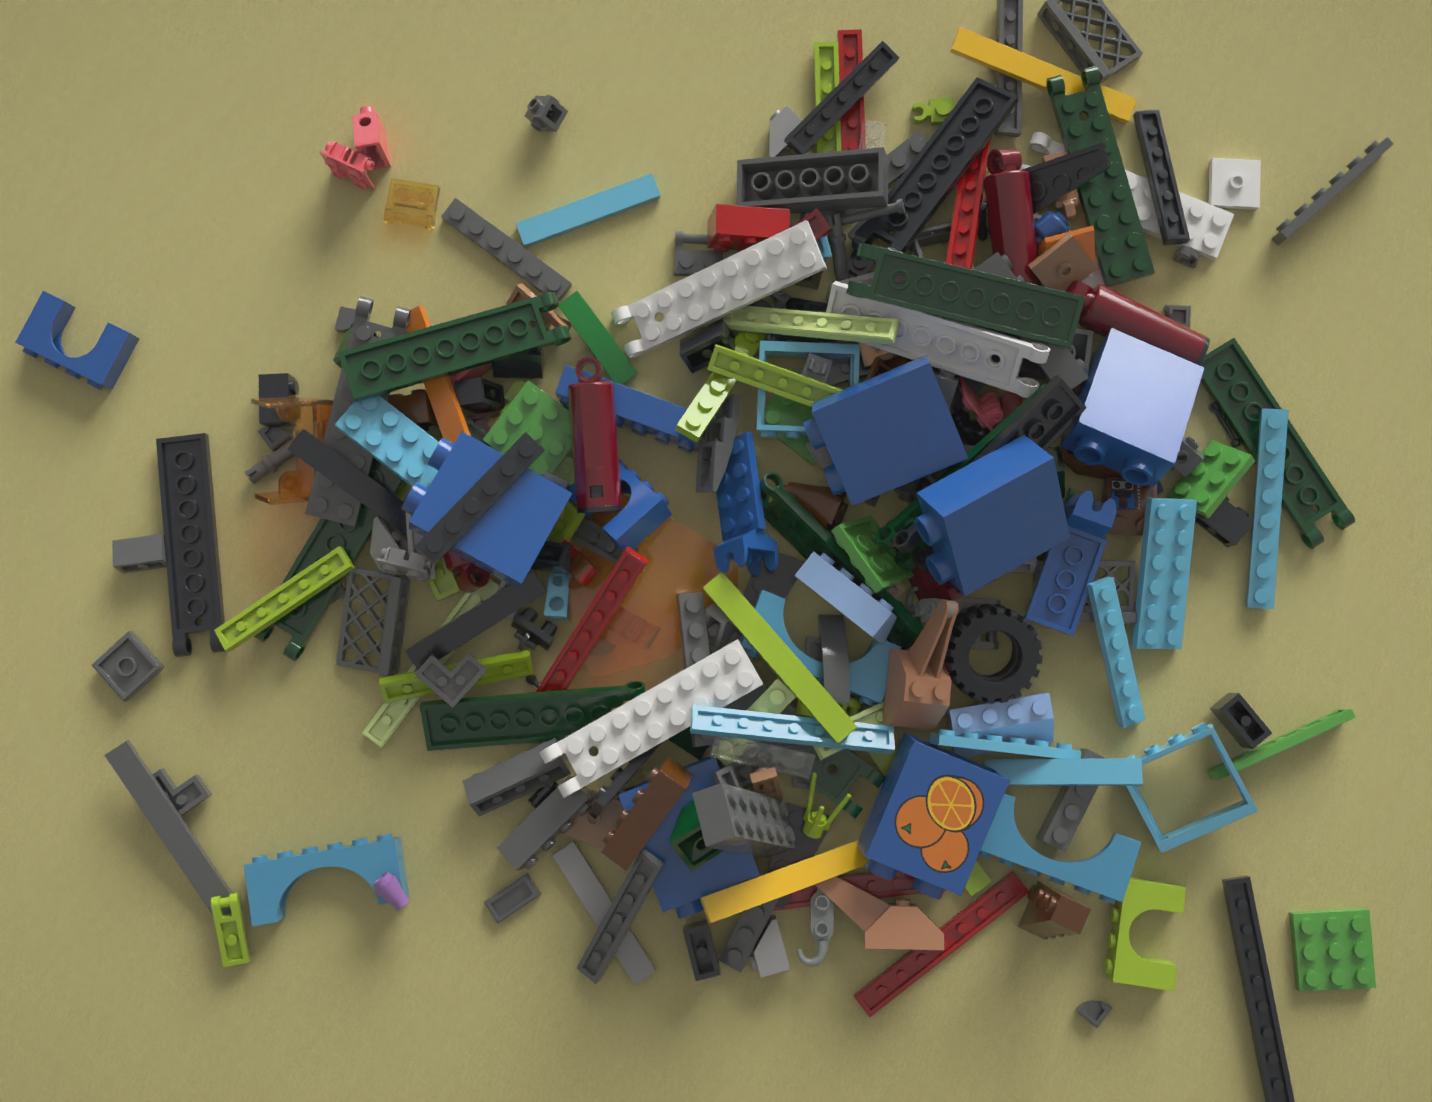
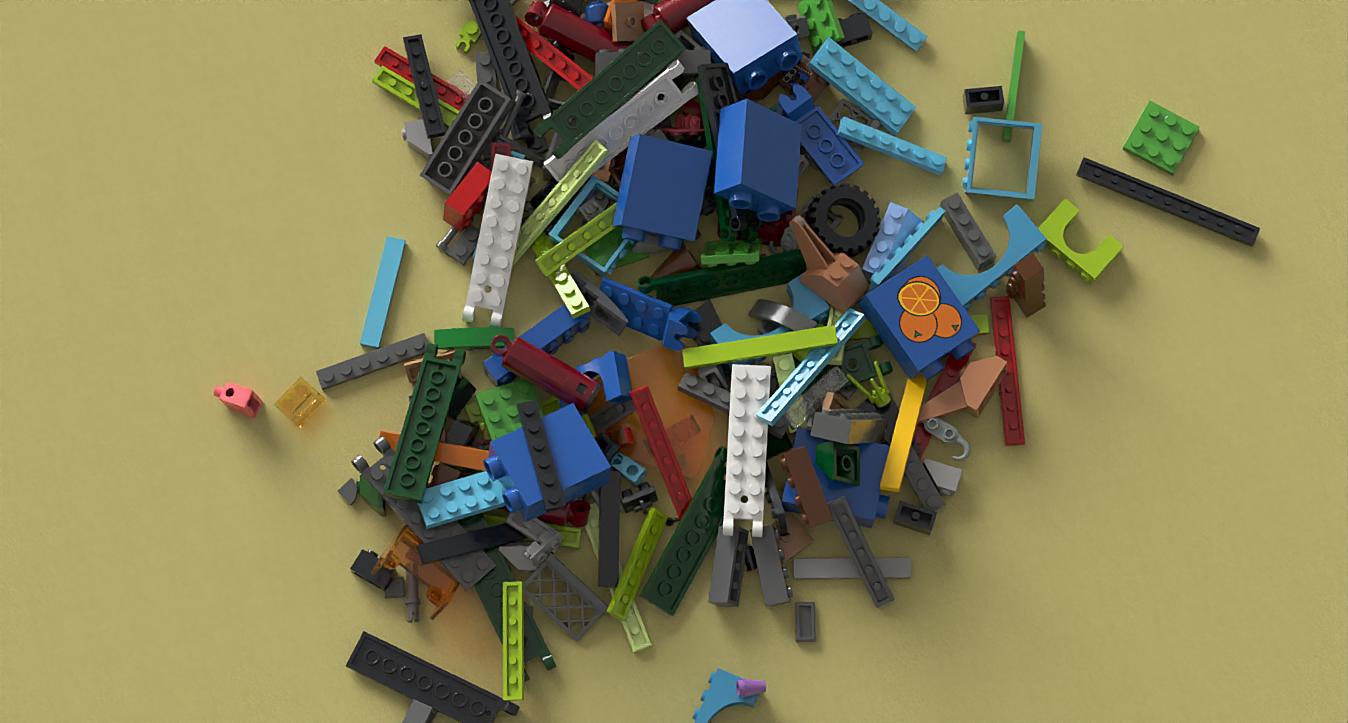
camera: 60 degrees left, 10 degrees down
blue arch [15,291,139,390] -> none
coral hinge [319,141,376,190] -> none
dark grey plate [415,652,488,708] -> none
dark grey brick [524,95,568,132] -> none
black brick [680,319,735,374] -> none
light blue slope [795,551,897,645] -> none
medium azure tile [985,758,1143,786] -> none
dark grey tile [1075,1000,1112,1028] -> none

